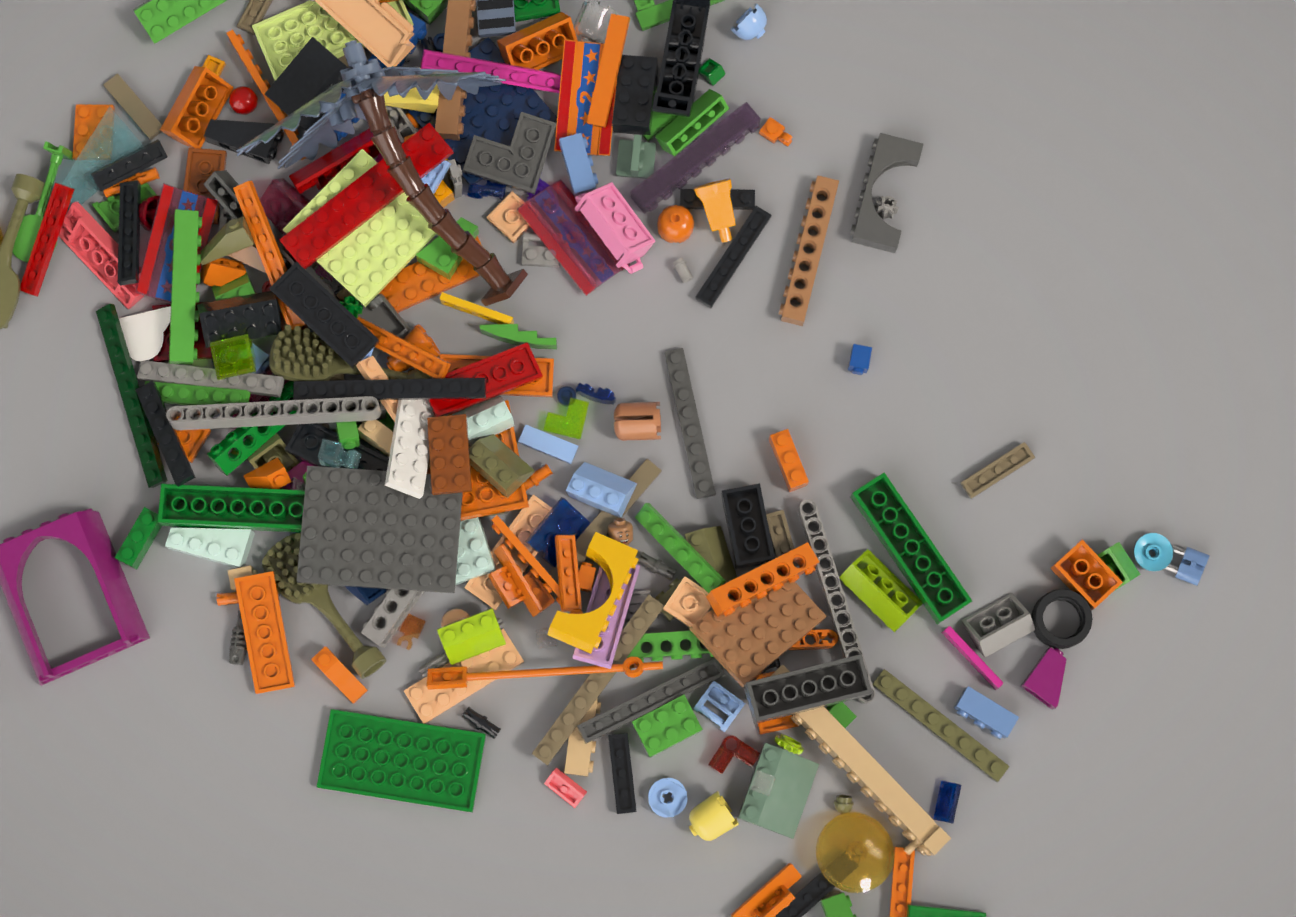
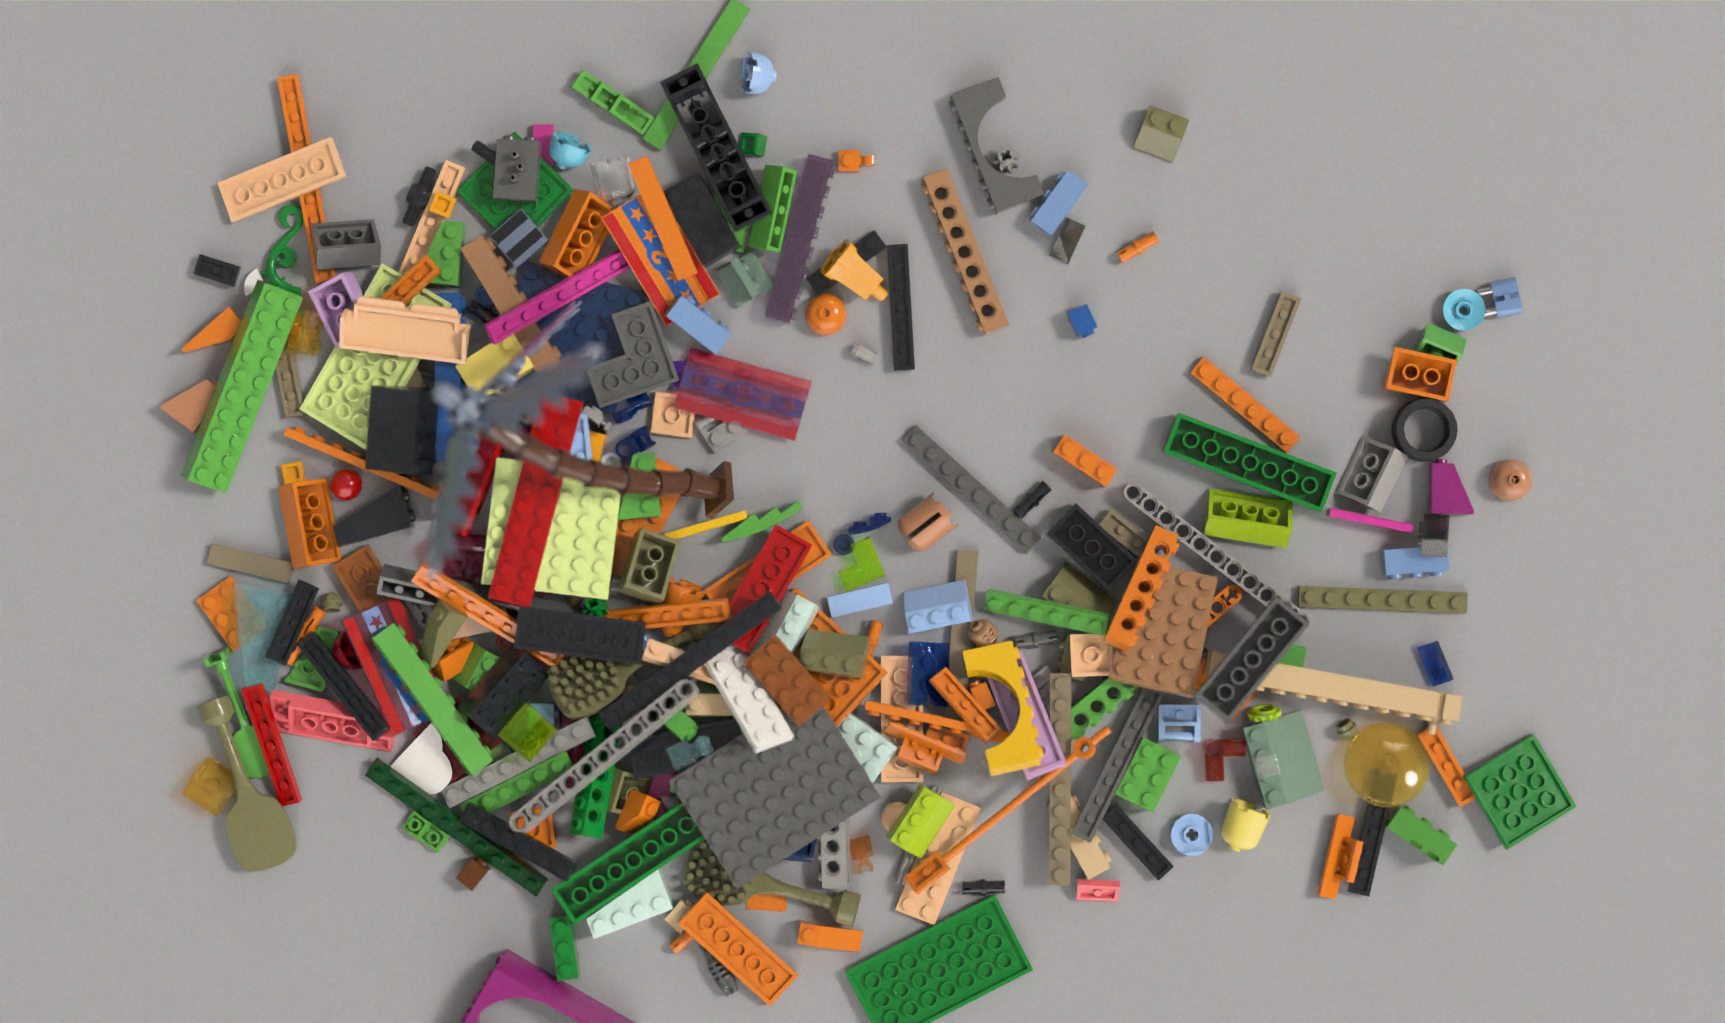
camera: 30 degrees left, 10 degrees up
bright pink container [575,182,656,274] -> none
none -> olive plate [321,592,343,613]
none -> bright green slope [401,810,450,853]
none -> reddish brown brick [456,856,490,891]
none -> clear blue piece [615,425,657,460]
none -> olive brick [618,528,681,605]
none -> orange sticker [746,894,787,912]
none -> black pin [1013,481,1052,519]
none -> medium blue brick [1030,170,1088,237]
none -> clear smoke slope [1049,218,1086,264]
none -> orange pin [1117,231,1159,263]
none -> olive slope [1133,105,1189,162]
none -> orange plate [1190,357,1300,453]
none -> clear smoke brick [1417,513,1450,558]
none -> nougat cylinder [1489,459,1532,501]

